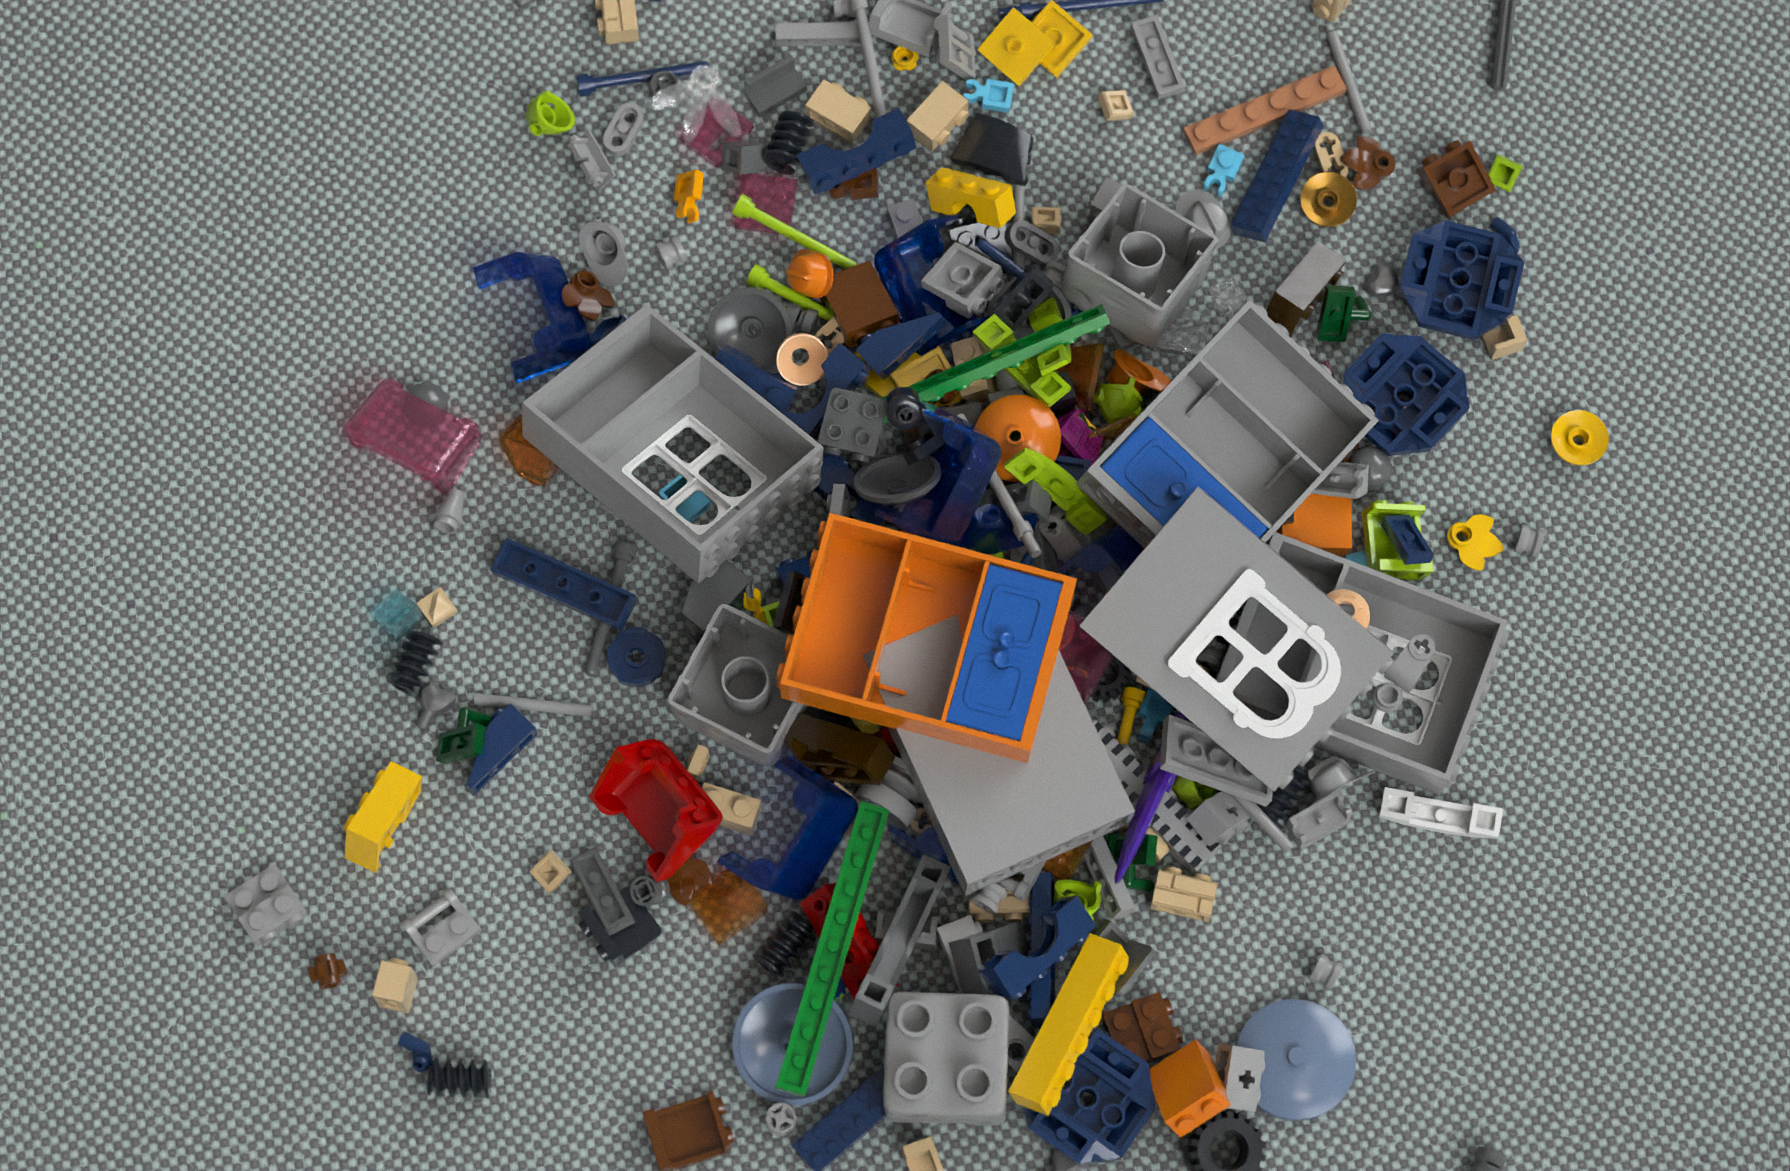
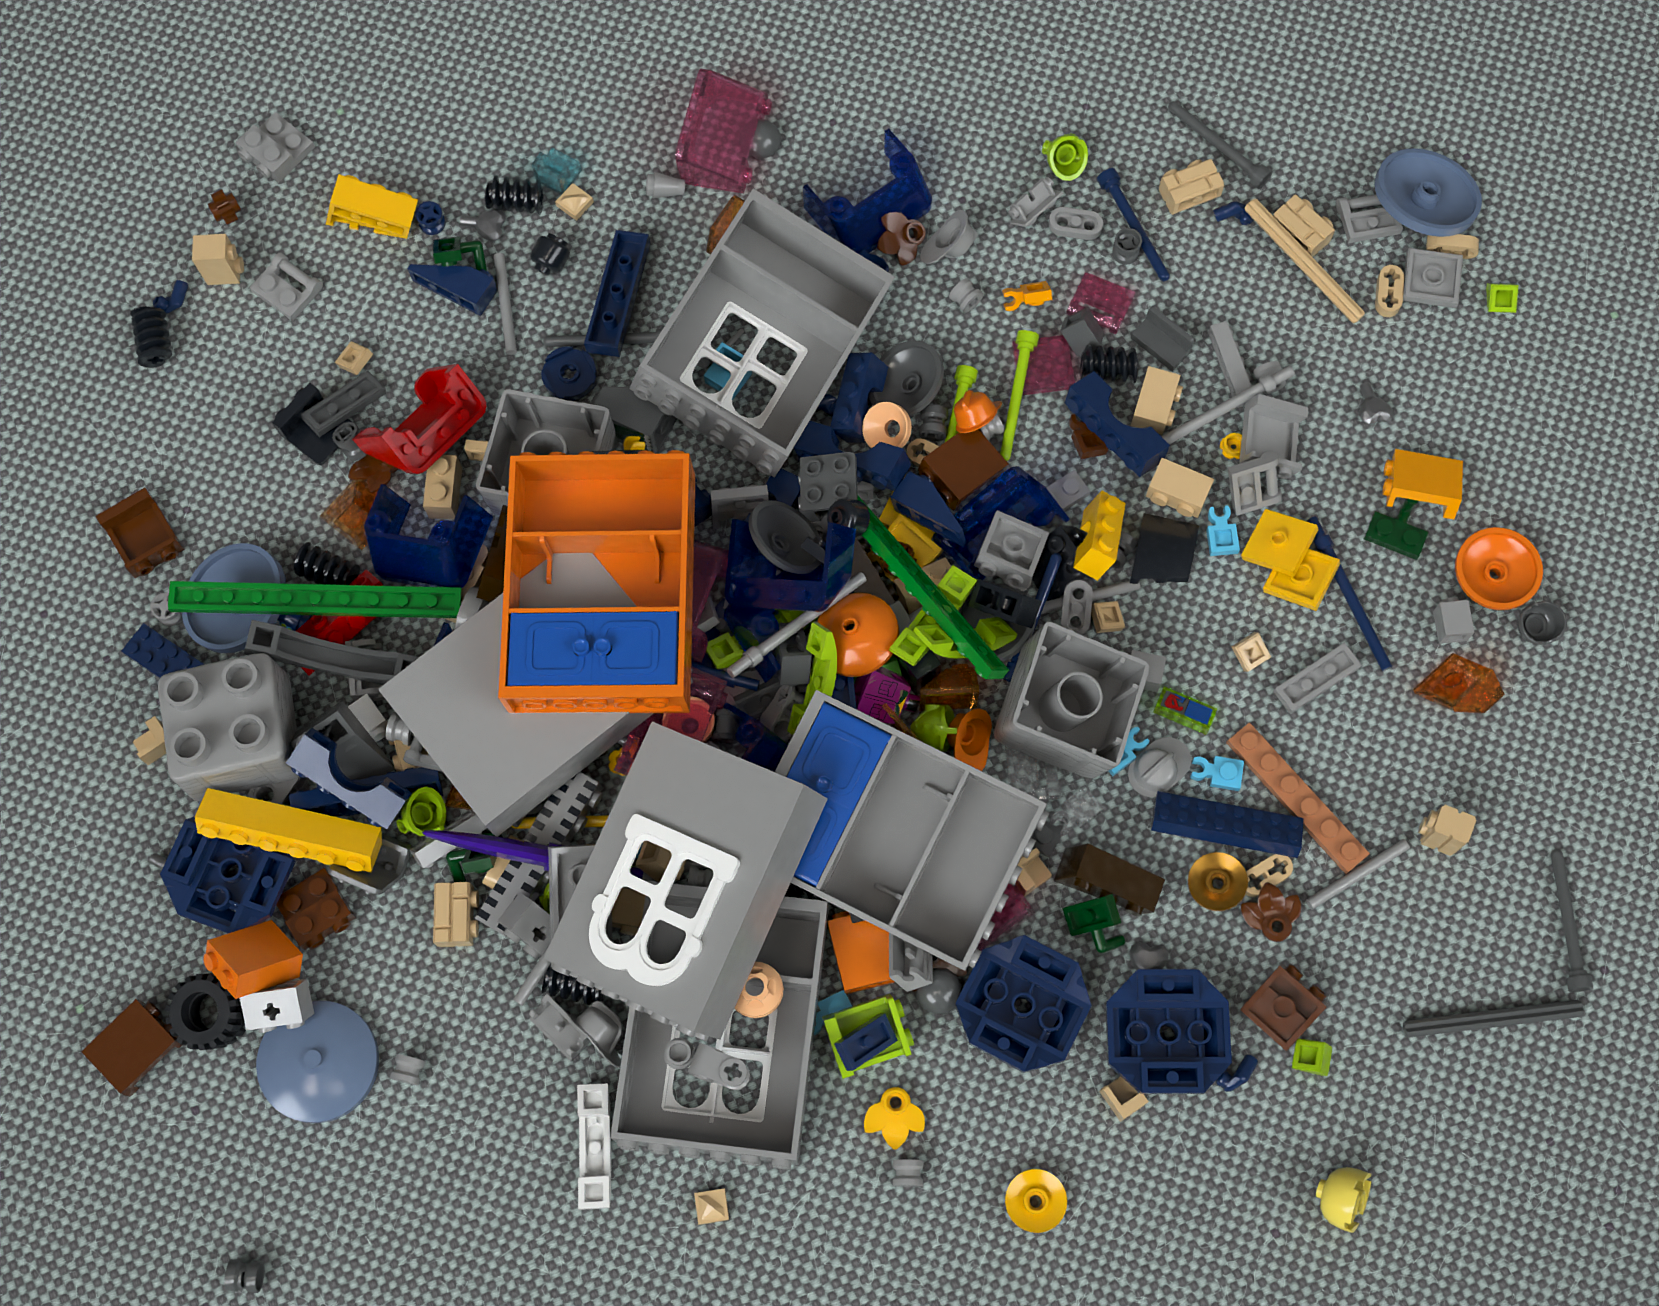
camera: 80 degrees right, 0 degrees up
clear plant [646,65,742,142] -> none
none -> dark blue wheel [415,201,446,235]
none -> black head [530,233,570,276]
none -> tan tile [694,1188,729,1225]
none -> slope [1153,686,1217,735]
none -> light yellow cylinder [1316,1167,1371,1233]

